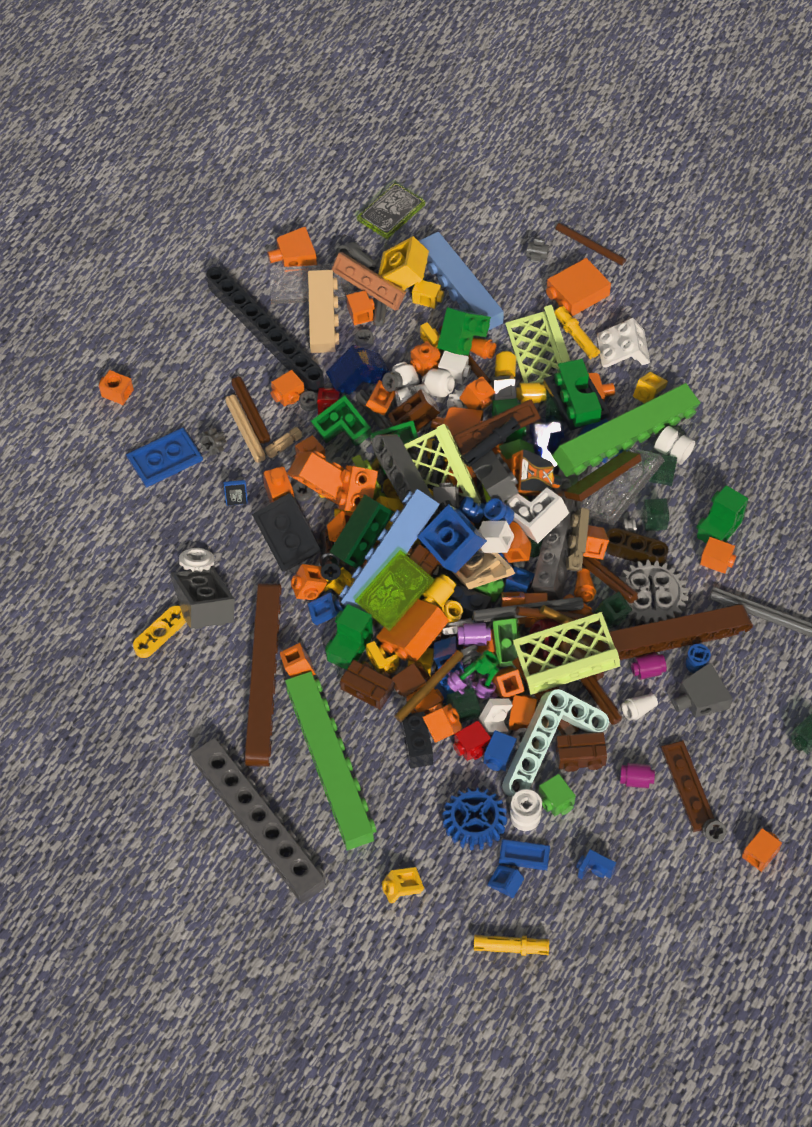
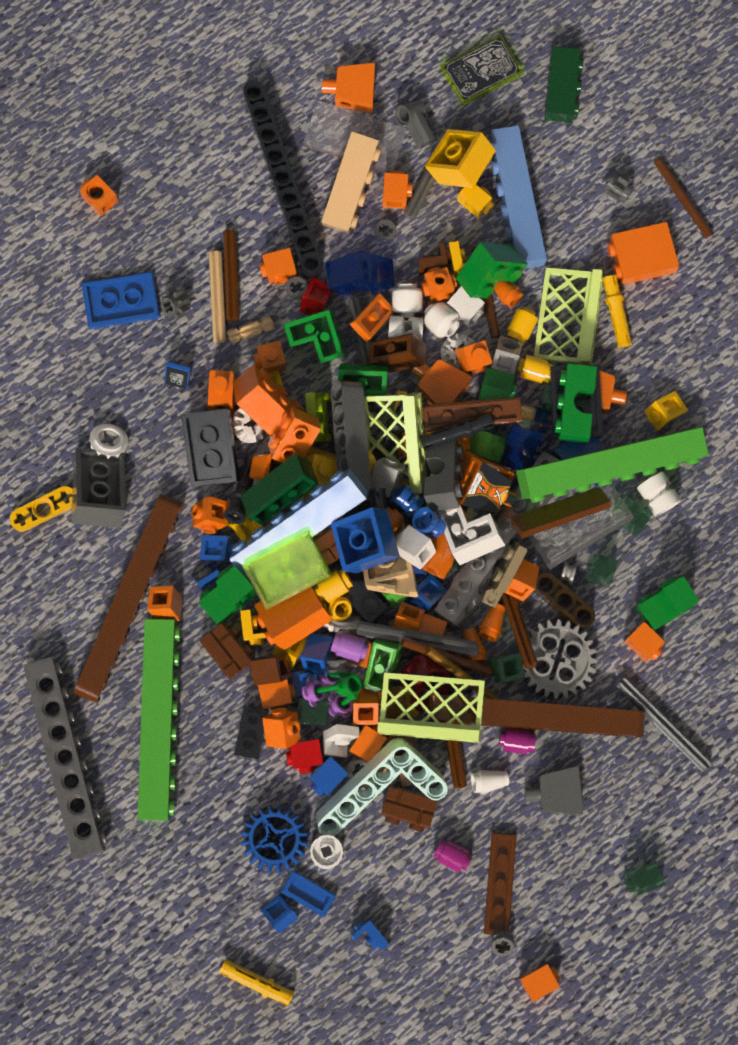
camera: 15 degrees right, 20 degrees up
nougat tile [331,252,406,310] -> none
dark grey bush [382,372,403,392] -> none
yellow bracket [382,867,424,903] -> none
pearl gold bar [395,650,464,722] -> none
bright green brick [538,774,576,817] -> none
white bracket [597,318,650,367] -> none
blue wheel [685,644,711,673] -> none
none -> slope [192,563,220,590]
none -> white gear [232,408,266,443]
none -> reddish brown bracket [417,242,451,275]
none -> dark green brick [544,46,584,123]

